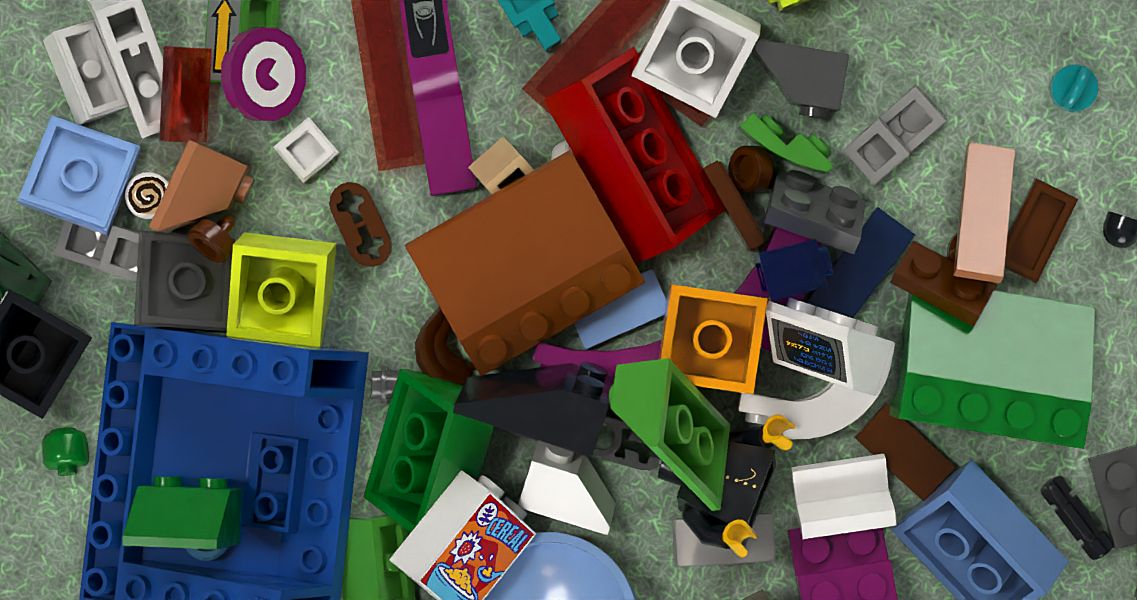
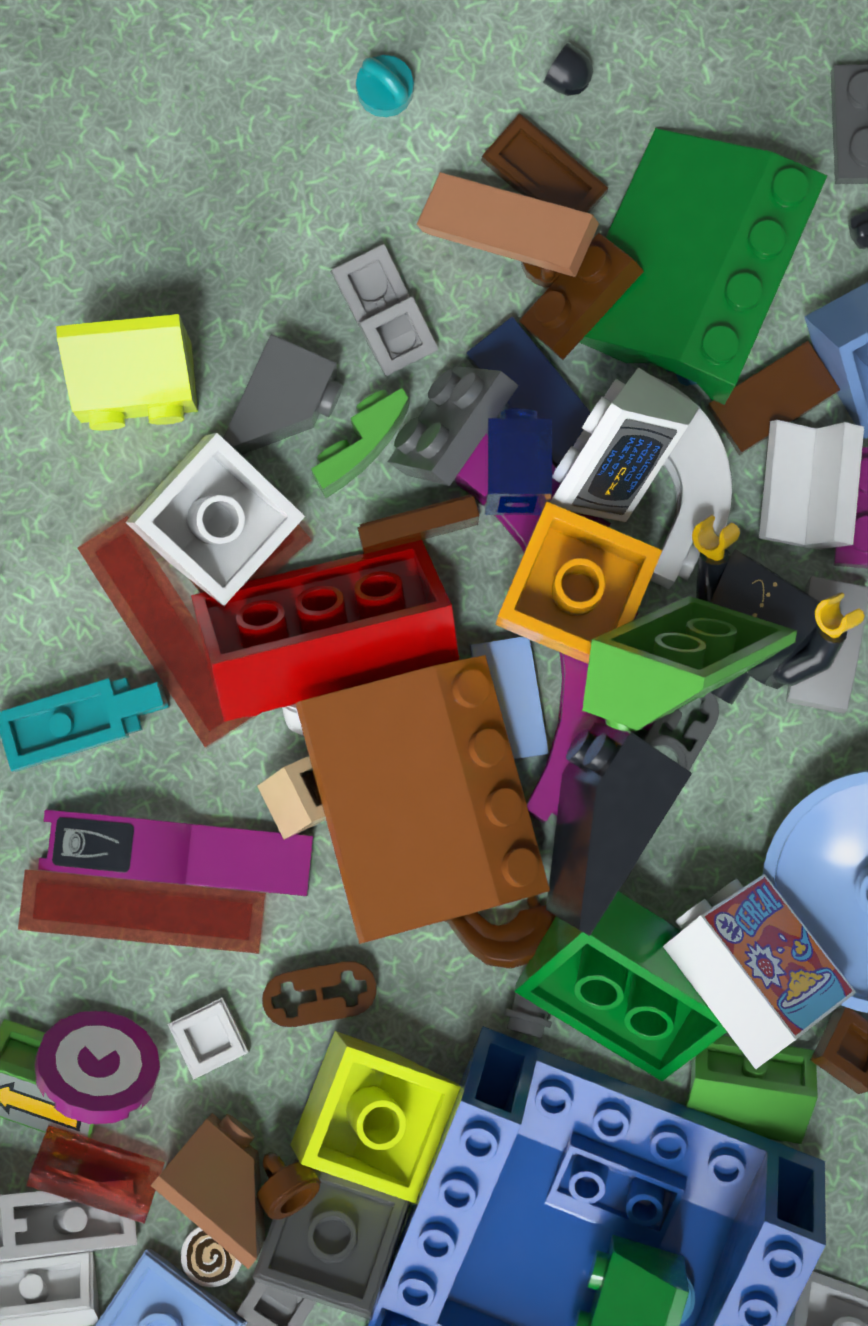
camera: 80 degrees left, 5 degrees down
white slope [518,440,616,535] -> none
reddish brown tile [728,146,775,193] -> none

